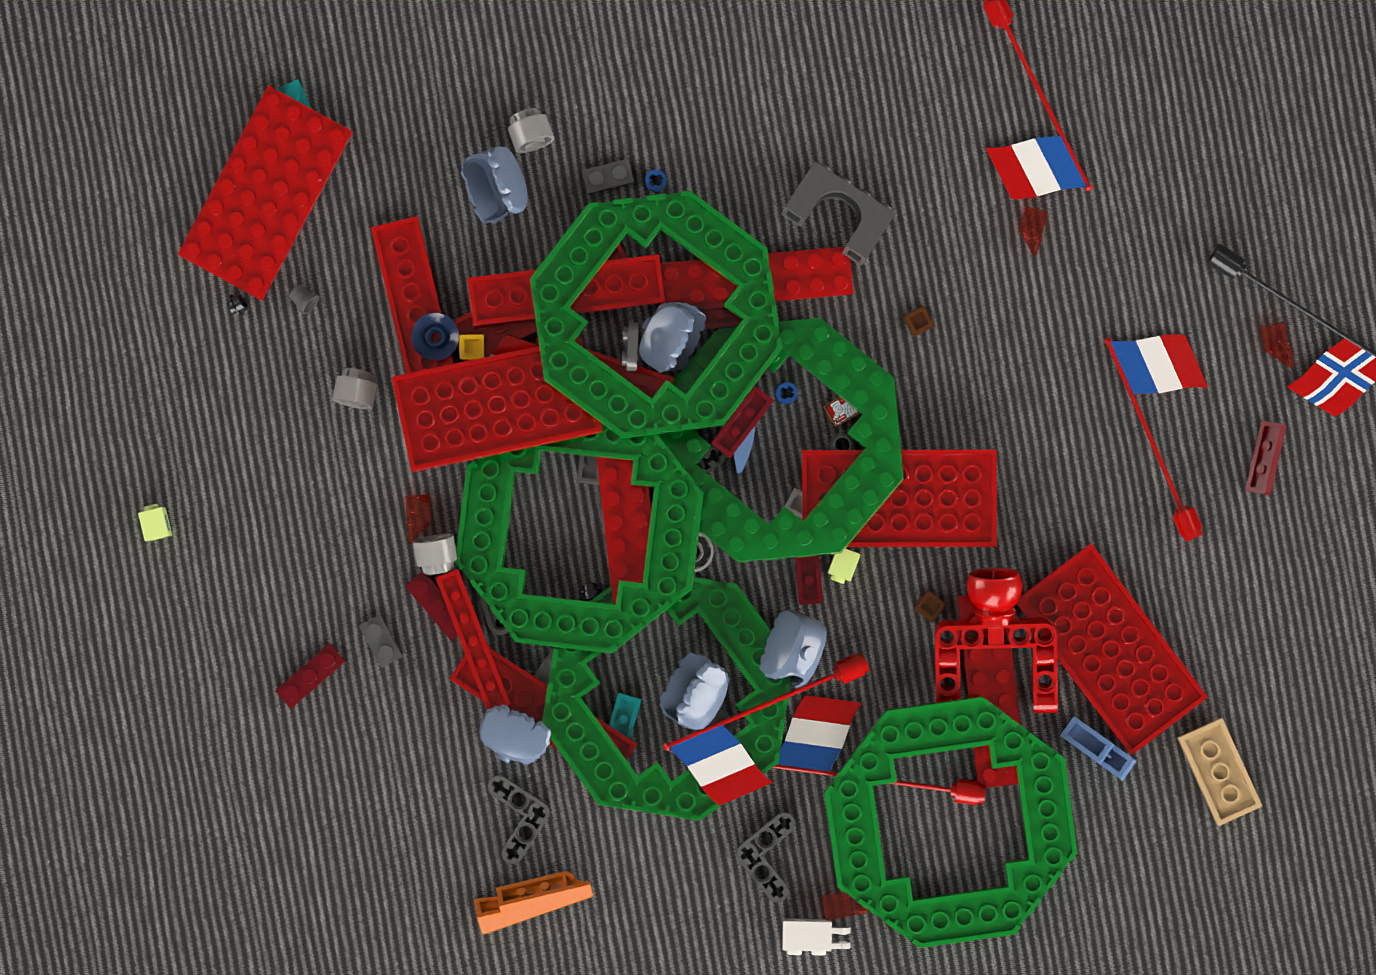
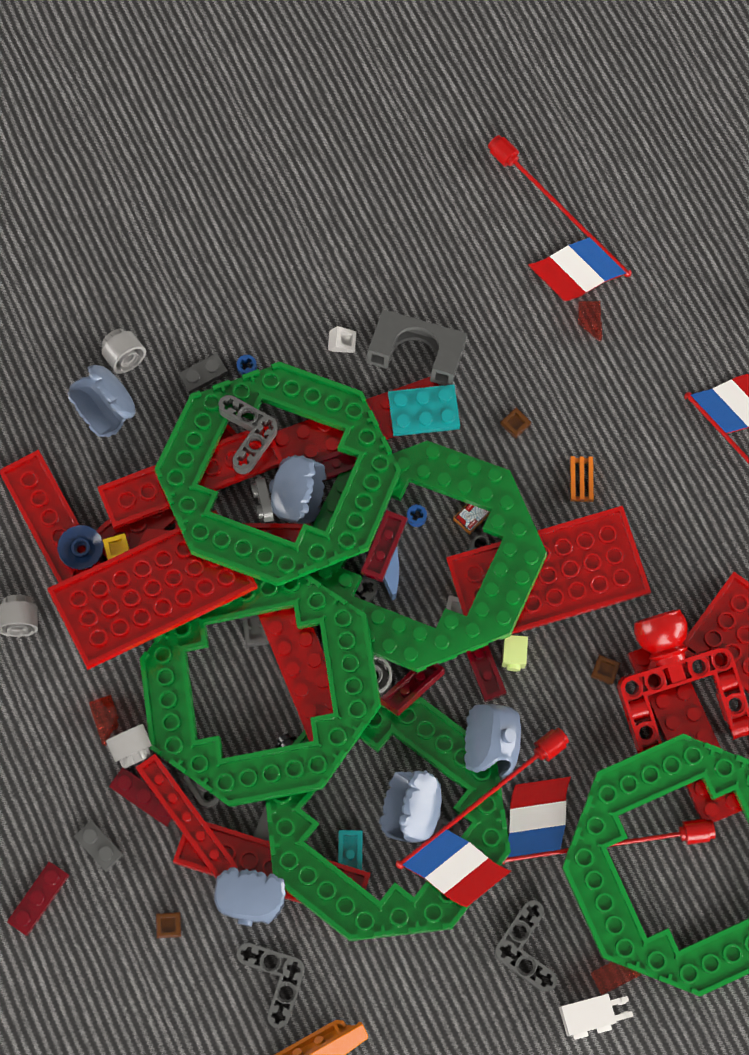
camera: 20 degrees left, 15 degrees down
none -> reddish brown tile [156,912,182,939]
none -> dark grey beam [219,395,277,474]
none -> white slope [328,326,356,353]
none -> dark red plate [380,663,445,716]
none -> teal plate [388,384,460,436]
none -> orange tile [570,456,594,502]

